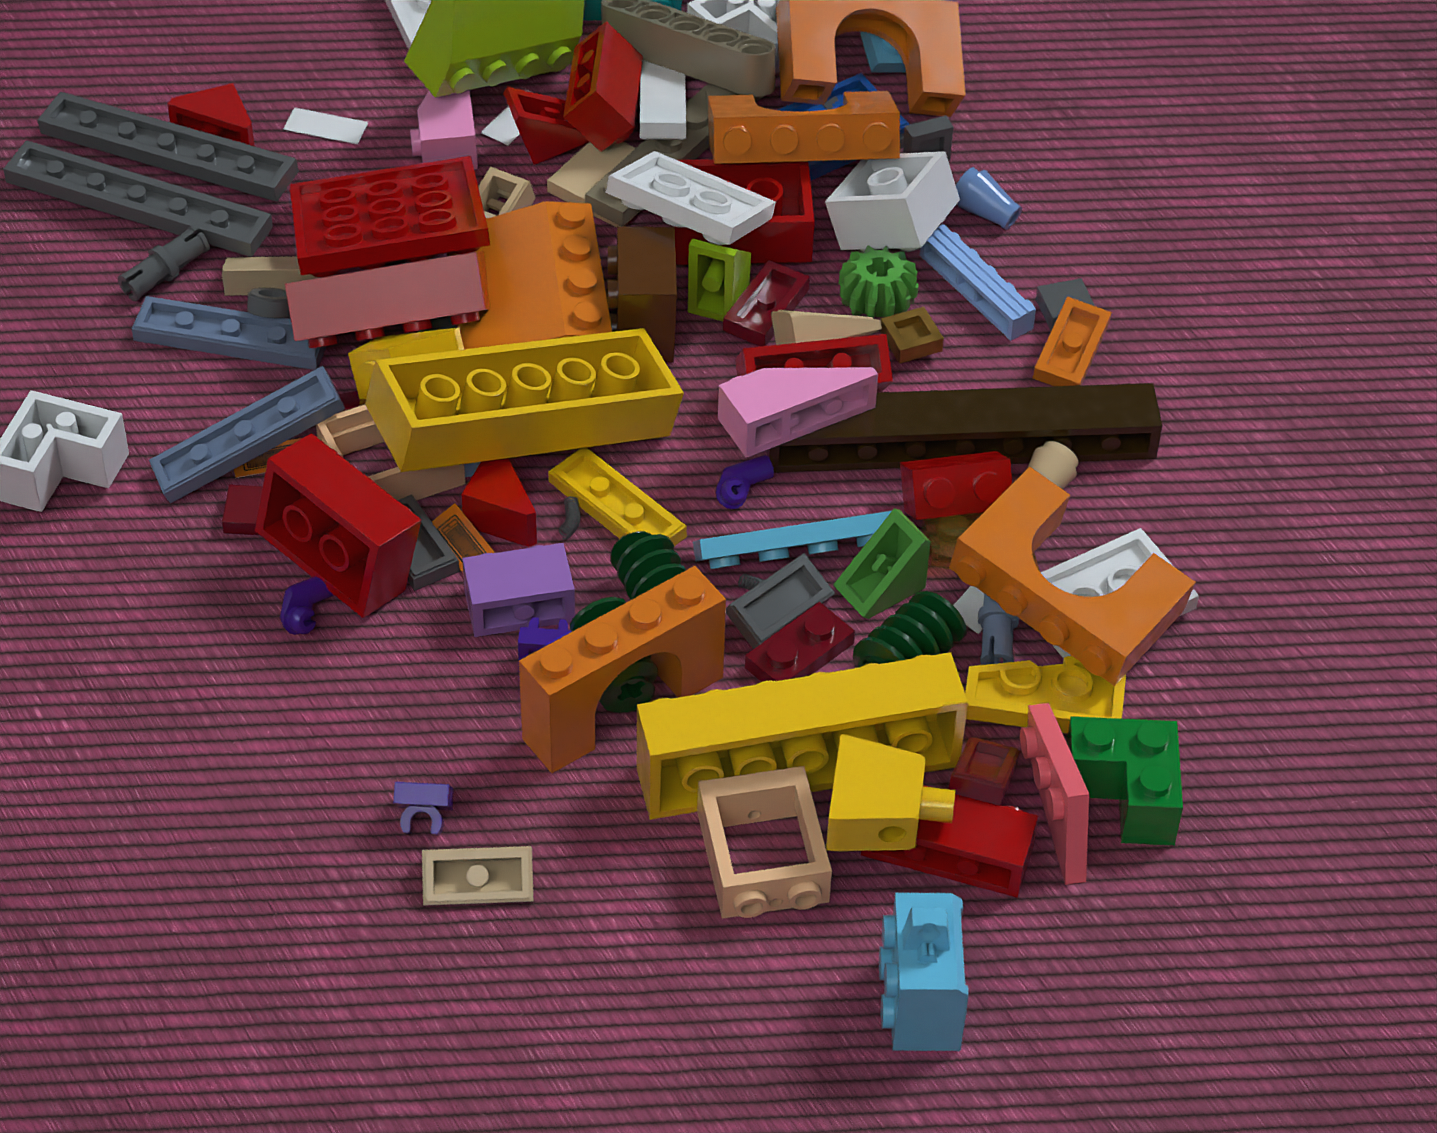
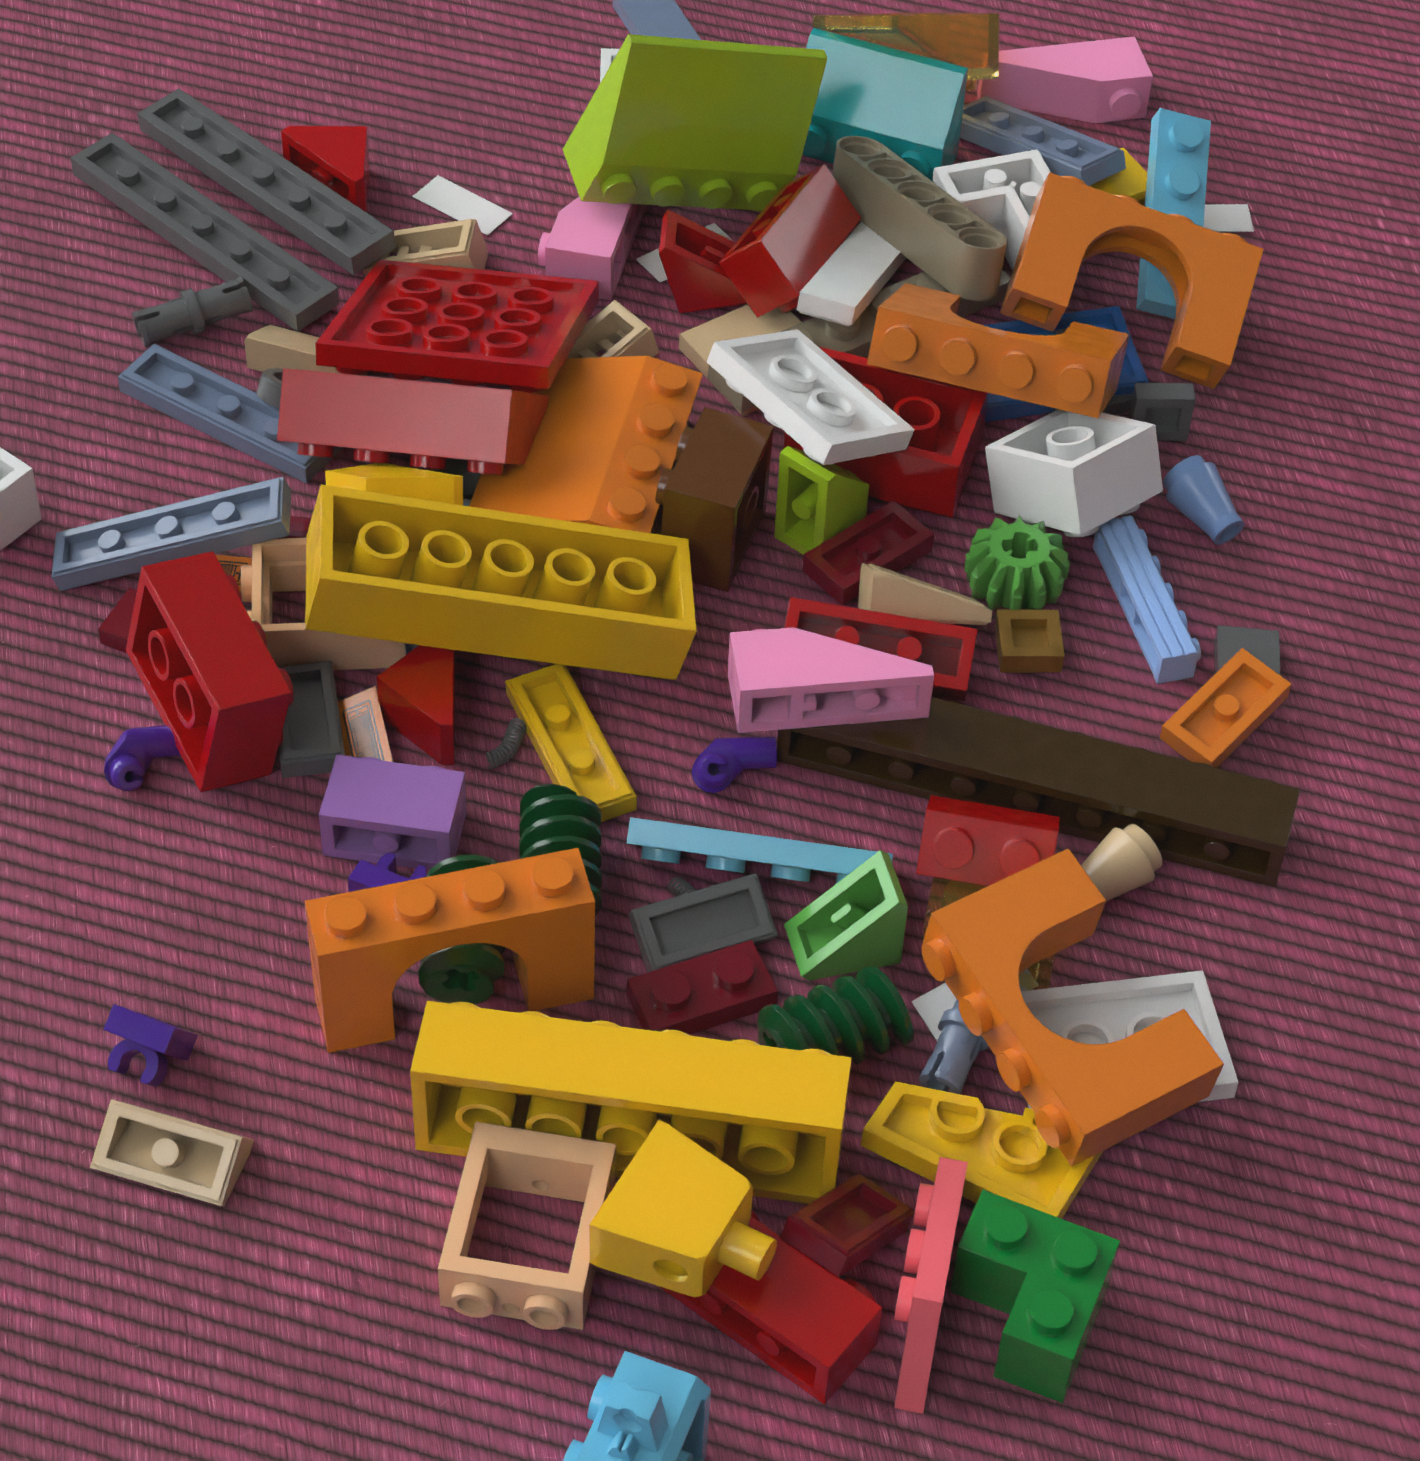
camera: 20 degrees right, 0 degrees up
none -> tan slope [362,219,488,277]

